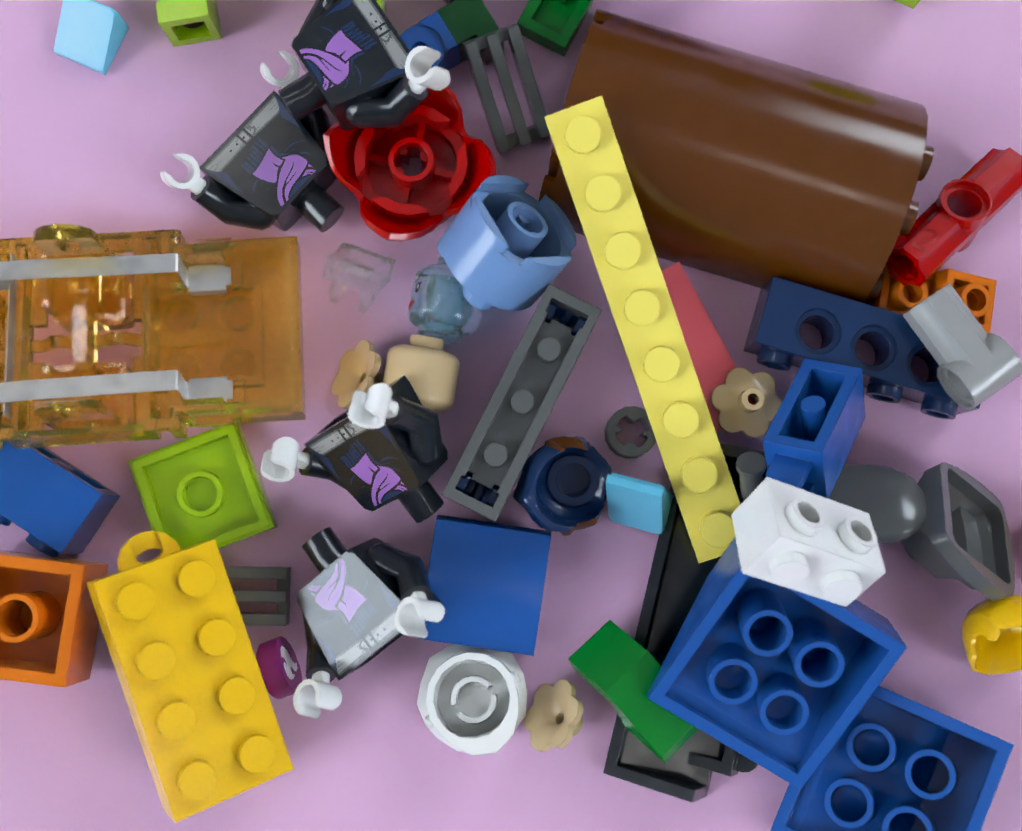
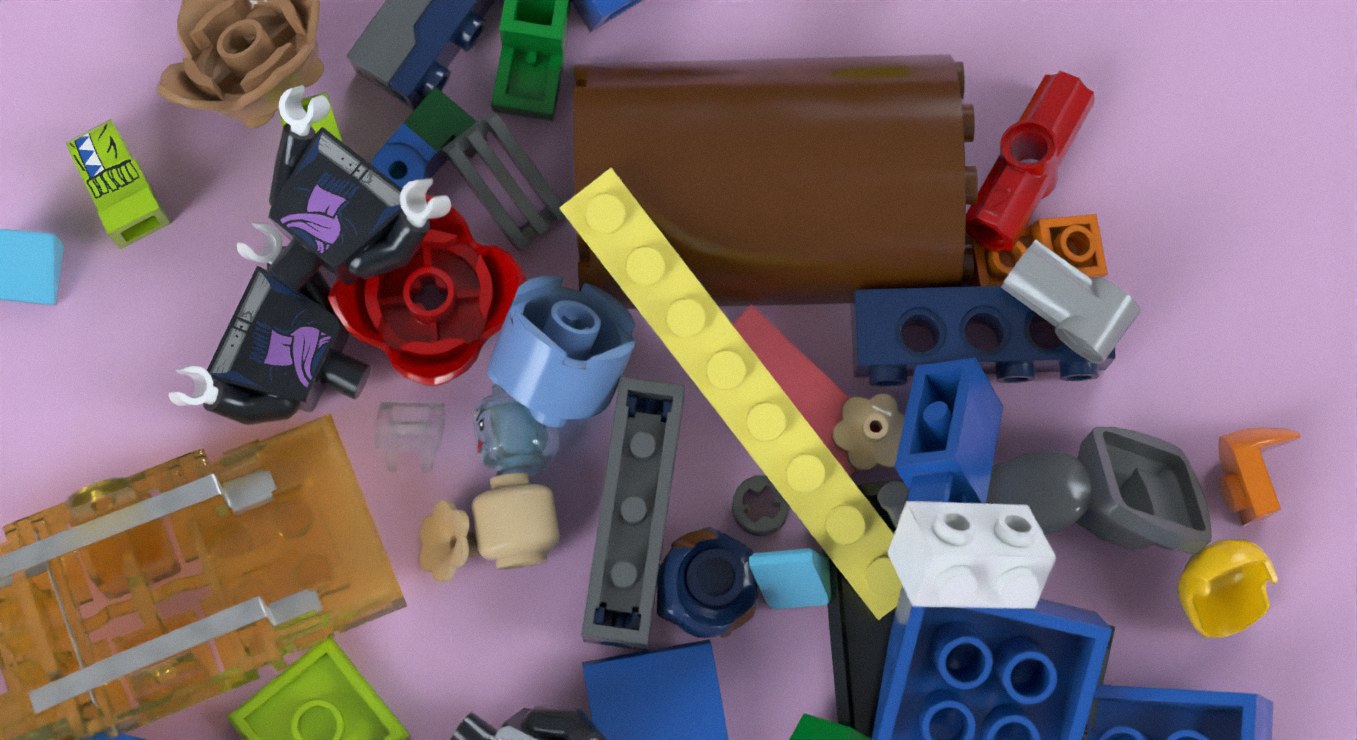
camera: 15 degrees left, 5 degrees down
torso [261,375,448,523] -> none

